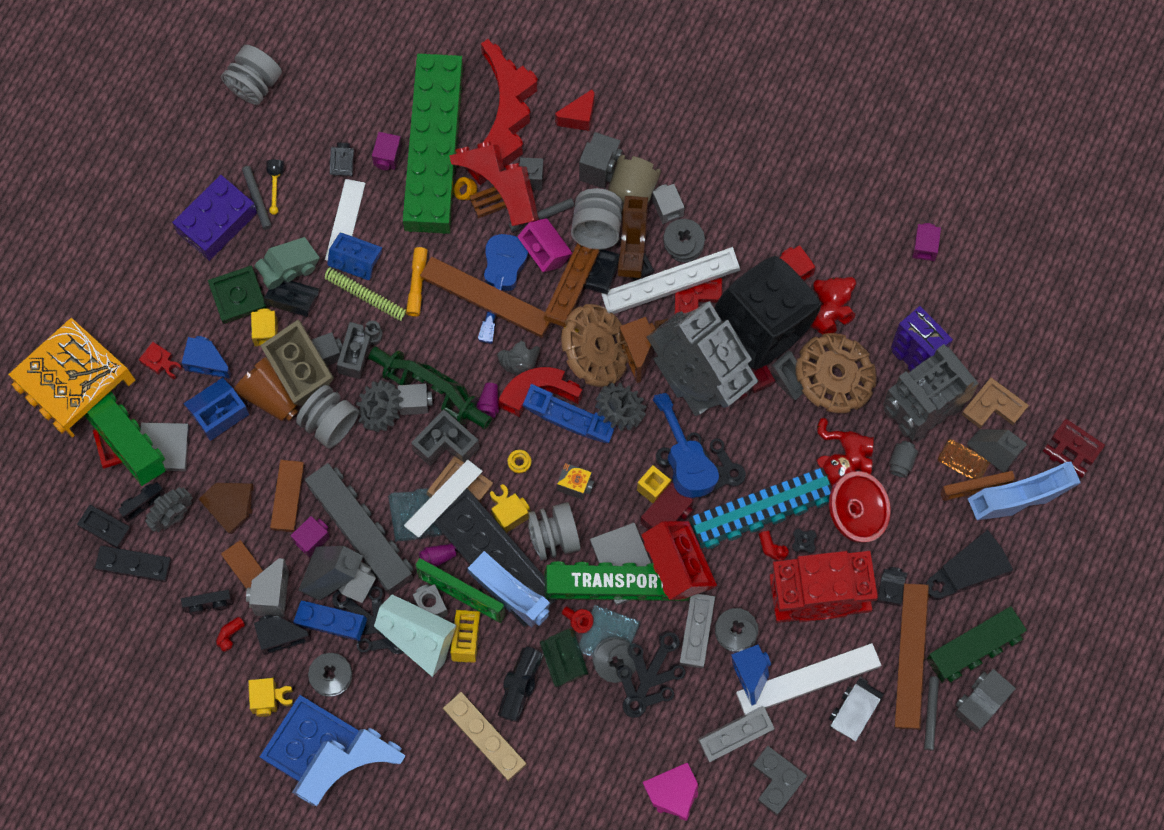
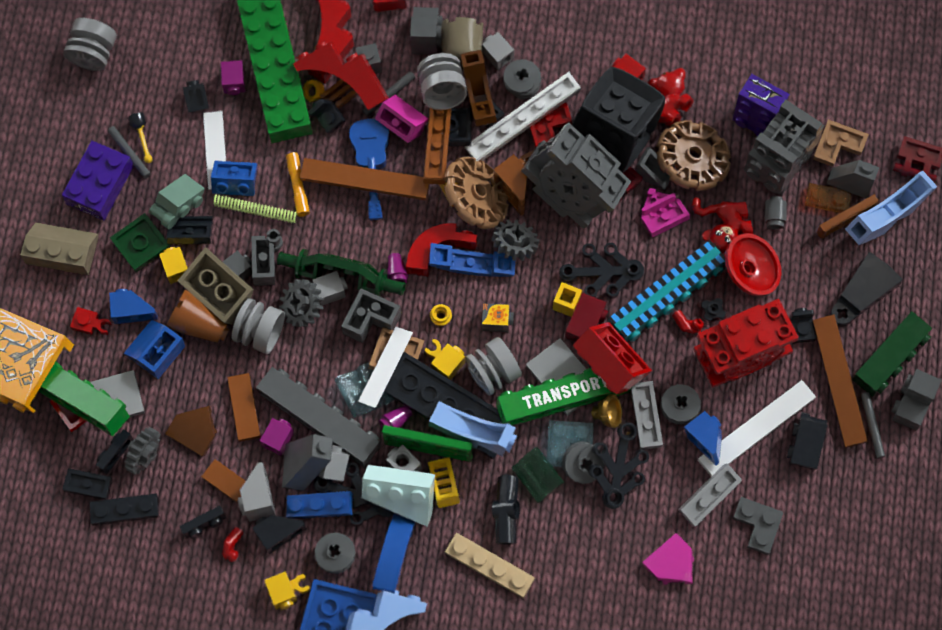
camera: 15 degrees left, 0 degrees up
dark grey hair [497,341,541,375] -> none
red plate [562,606,593,633] -> none
blue piece [653,393,719,498] -> none
magenta brick [912,223,941,261] -> none
none -> dark tan slope [21,223,99,275]
none -> black bracket [308,99,346,134]
none -> blue slope [372,513,416,594]
none -> pearl gold piece [592,394,622,428]
none -> dark pink slope [641,188,690,238]

